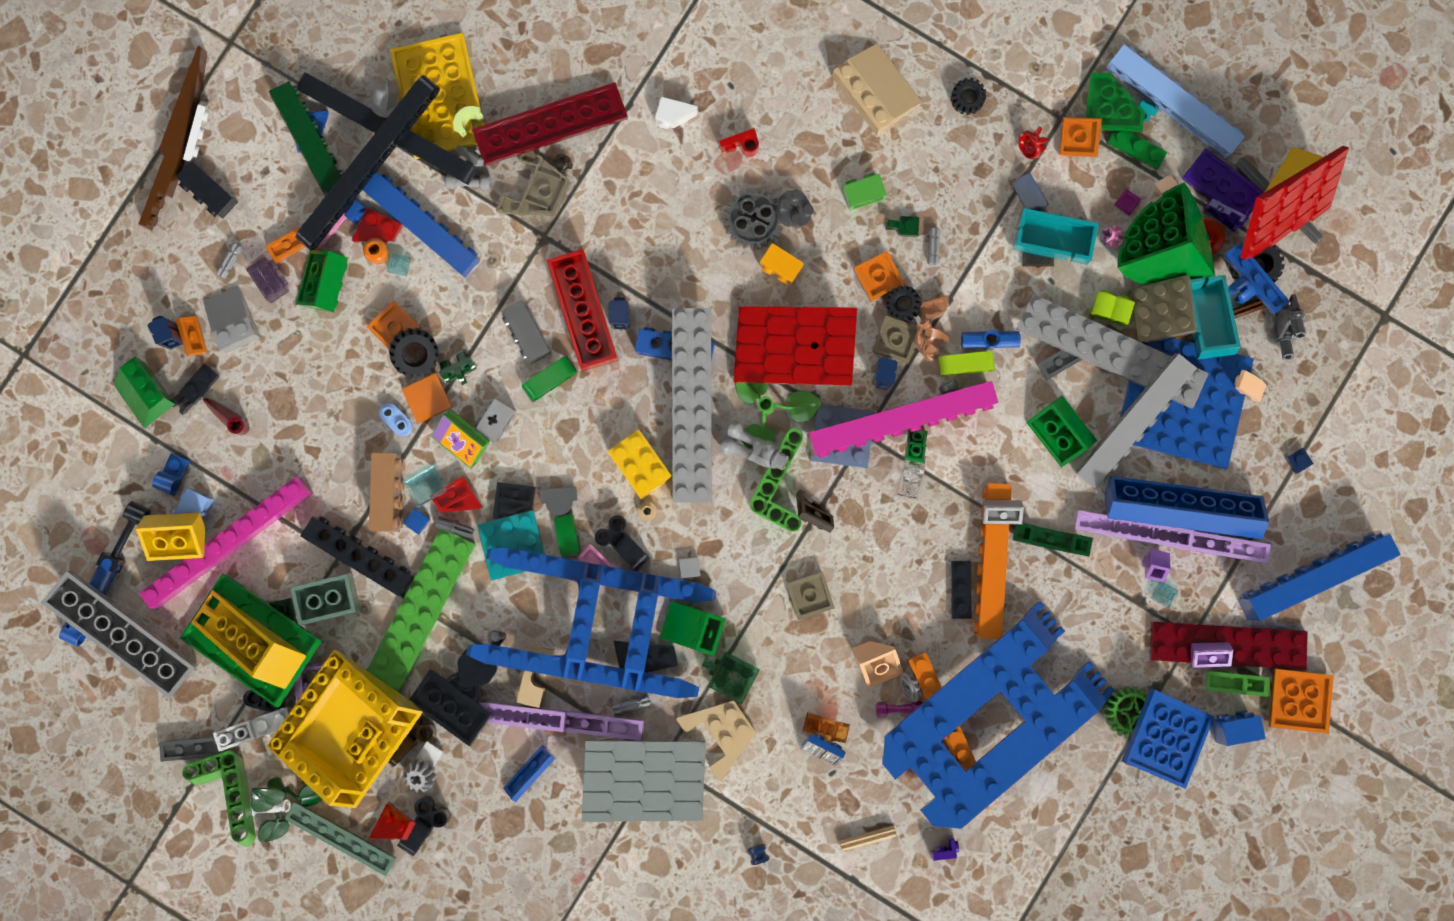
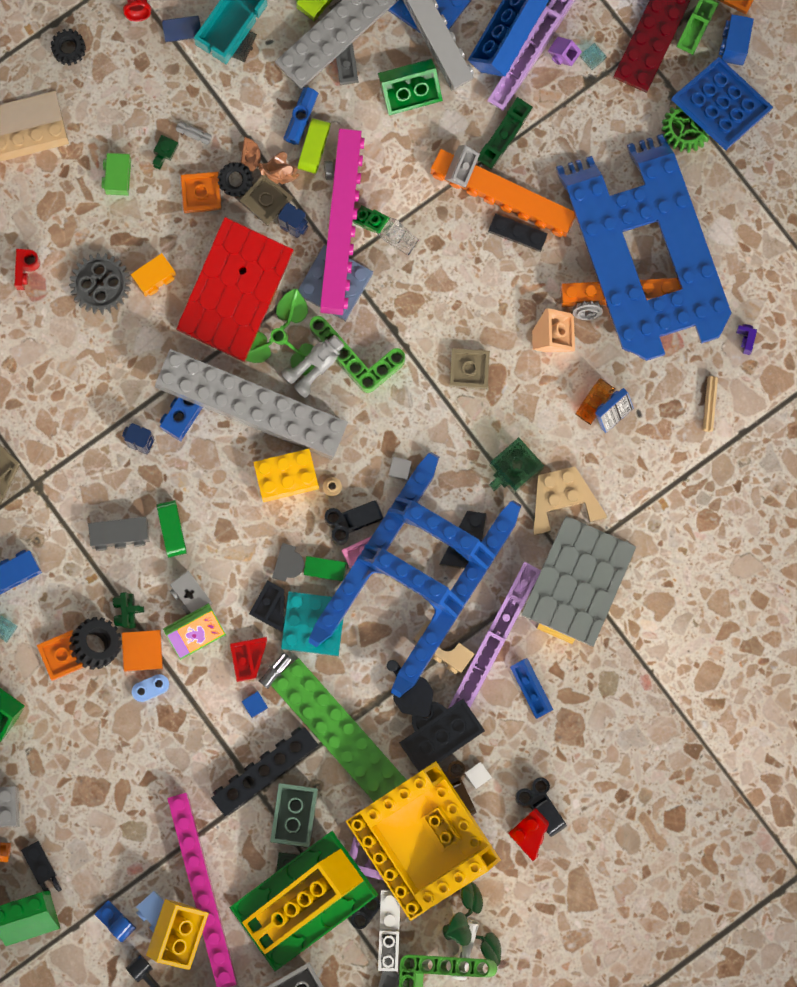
camera: 70 degrees left, 5 degrees down
dark red piece [203,398,250,436] -> none
sand green plate [284,801,397,876] -> none
medium nougat brick [369,453,405,532] -> none
light grey gear [402,758,437,793] -> none
clear light blue piece [405,465,447,508] -> none
red brick [547,249,619,372] -> none
light grey axle [613,695,651,715] -> none
green slope [659,601,726,656] -> none
dark blue wheel [747,844,770,866] -> none
flat silver plate [776,189,814,229] -> none
dark brown wing [796,489,834,533] -> none
magenta piece [876,701,922,717] -> none
medium lavender slope [1191,642,1233,668] -> none

